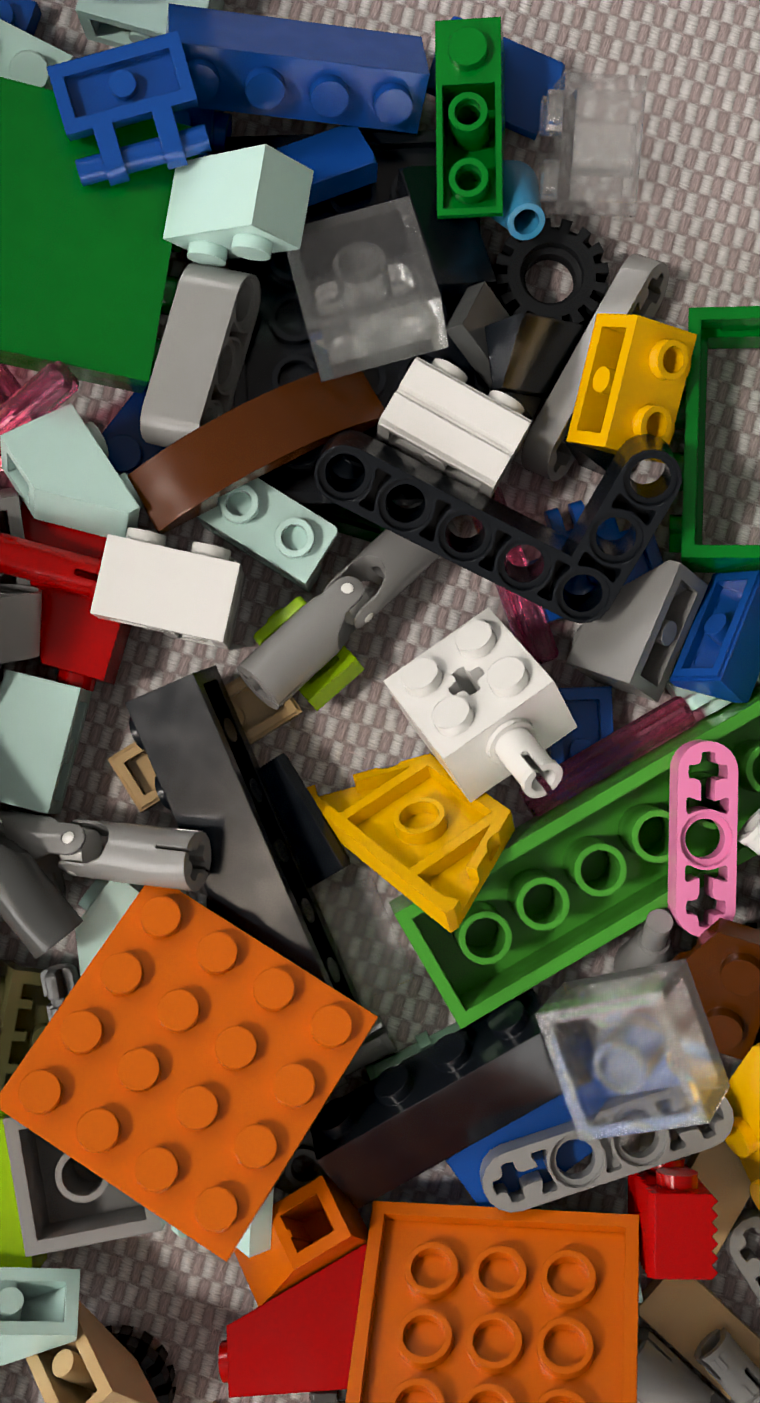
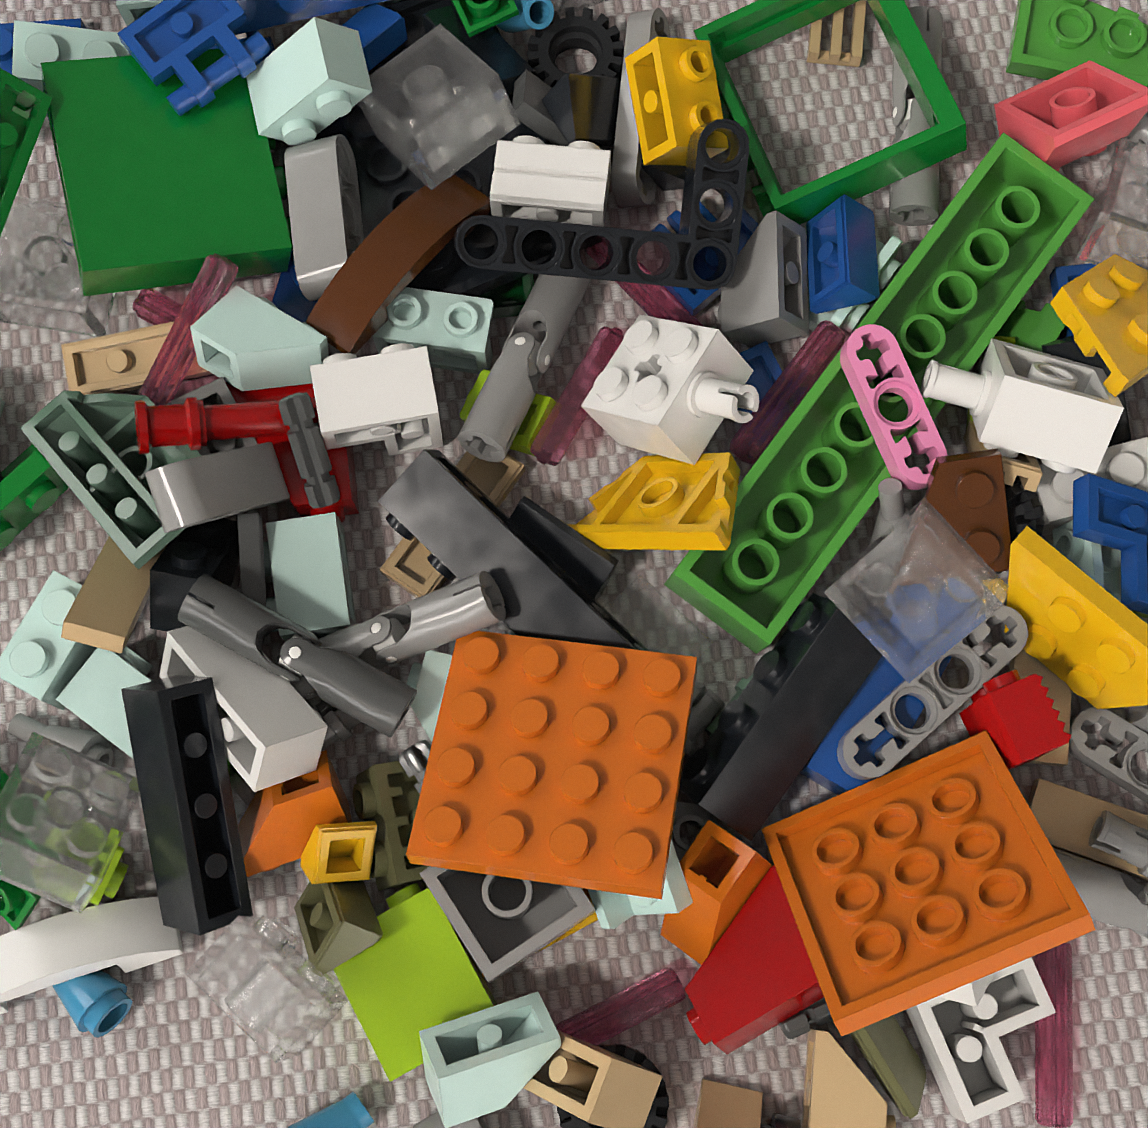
camera: 20 degrees left, 10 degrees down
none -> dark grey axle [279,393,340,508]
none -> clear pink axle [530,326,624,466]
none -> clear pink axle [555,968,686,1046]

